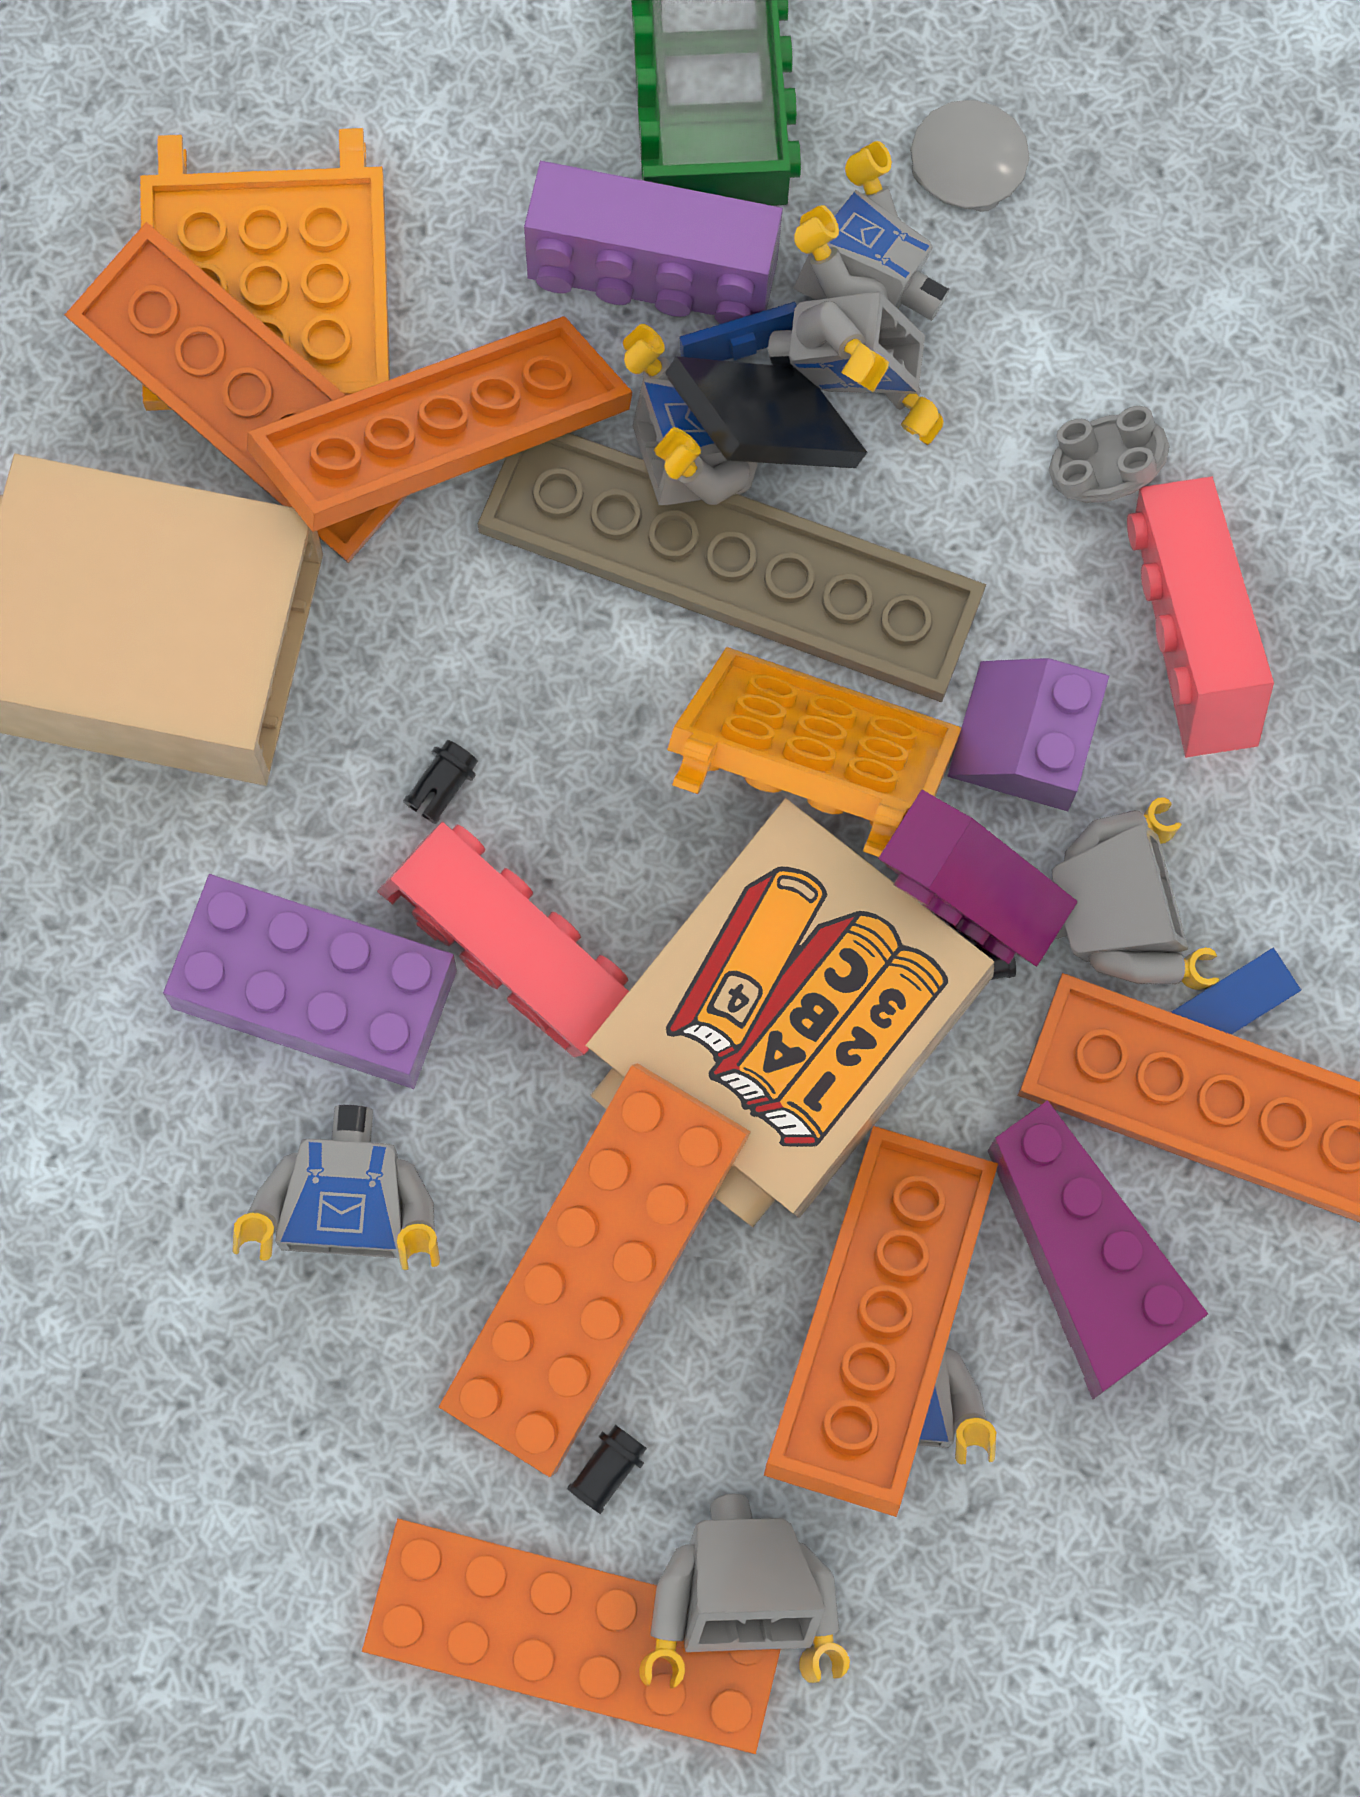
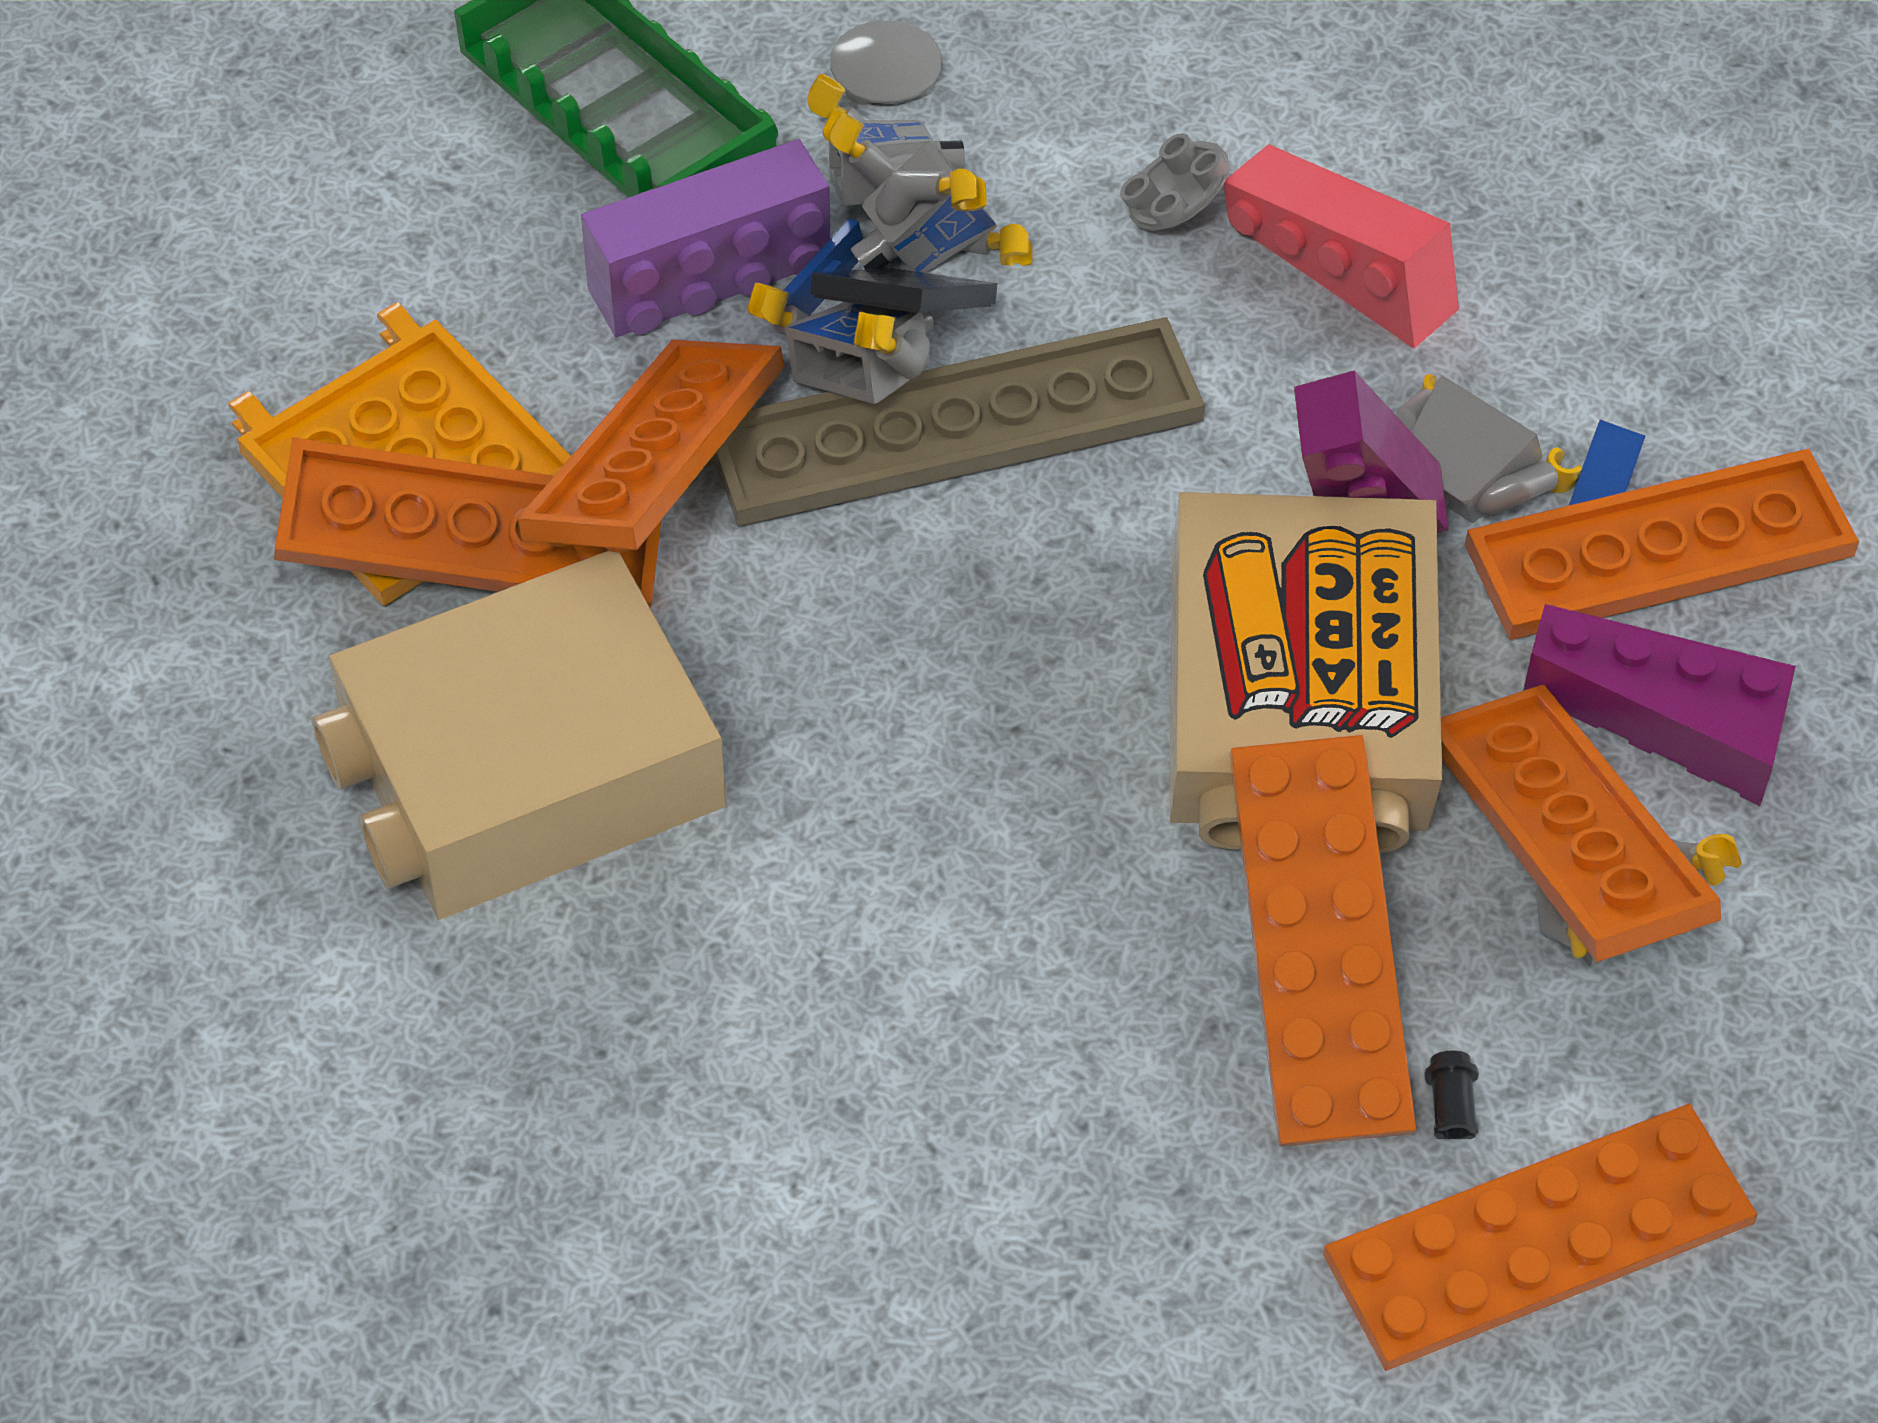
camera: 35 degrees left, 20 degrees down
medium lavender brick [163,874,457,1089] -> none
torso [232,1105,440,1270] -> none
coral wedge [377,822,629,1058] -> none
black pin [403,740,478,824] -> none
light grey torso [639,1493,850,1689] -> none
light orange plate [667,647,962,857] -> none
medium lavender slope [947,658,1110,812] -> none

